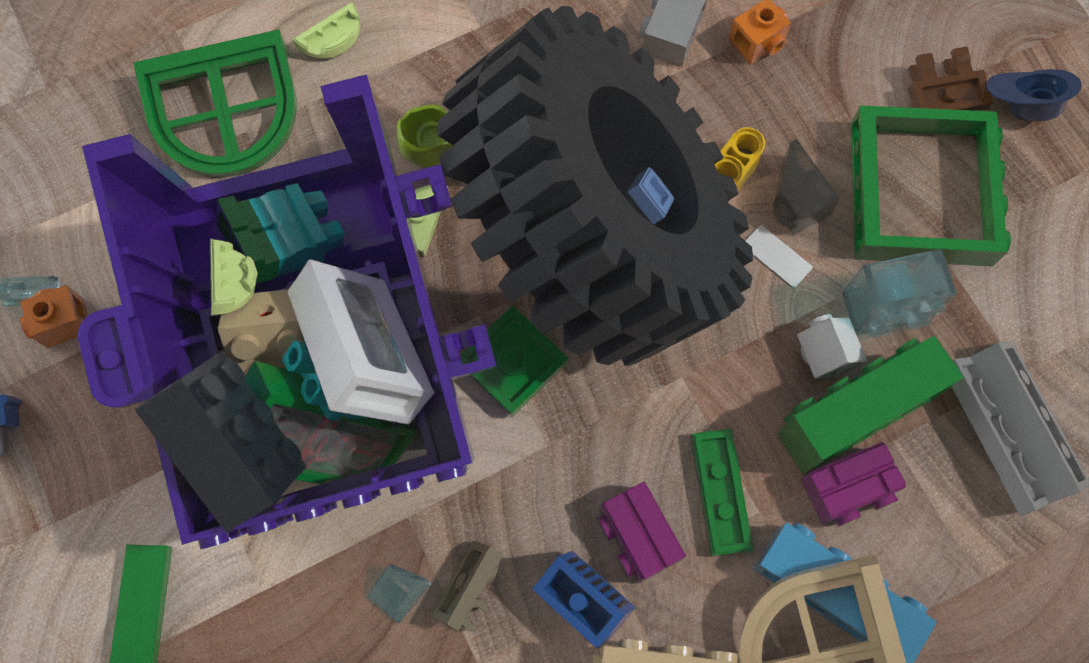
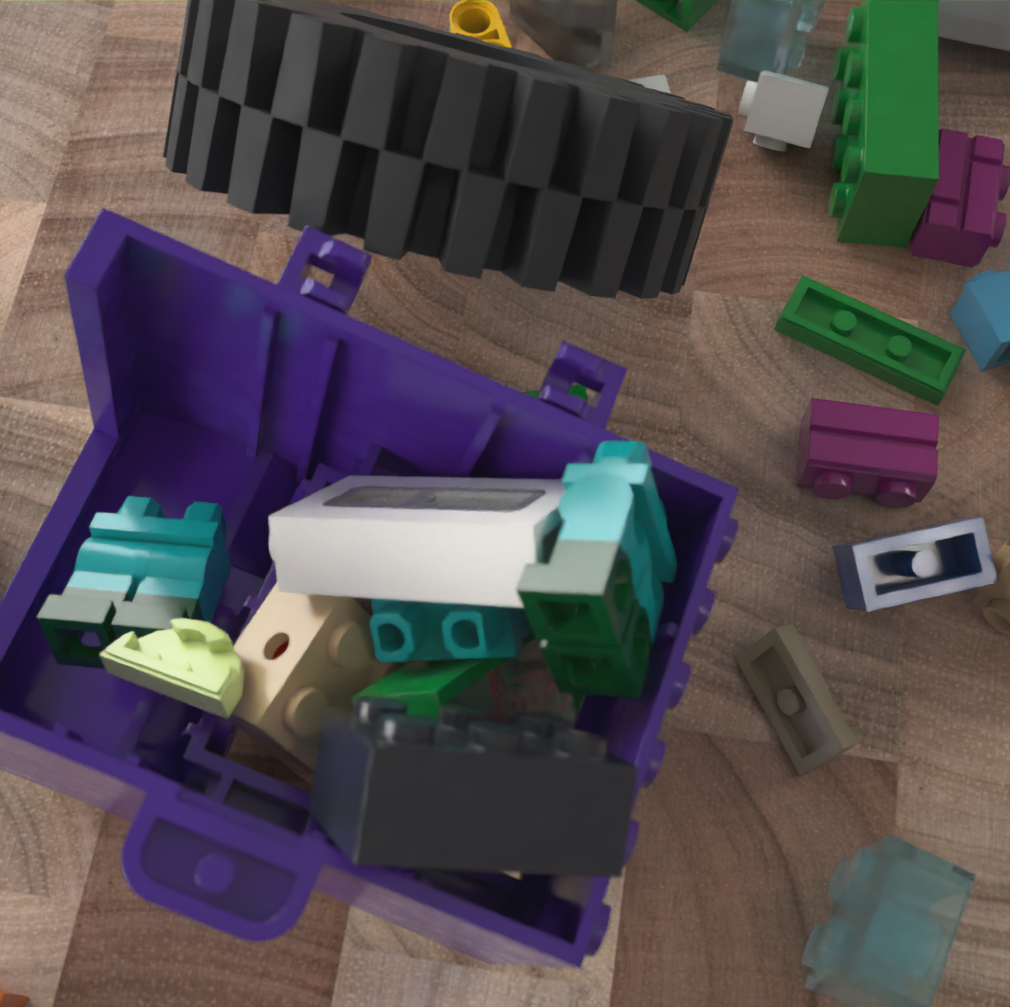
camera: 55 degrees left, 5 degrees down
clear light blue slope [368,564,432,623] -> none
none -> hips [516,441,678,698]

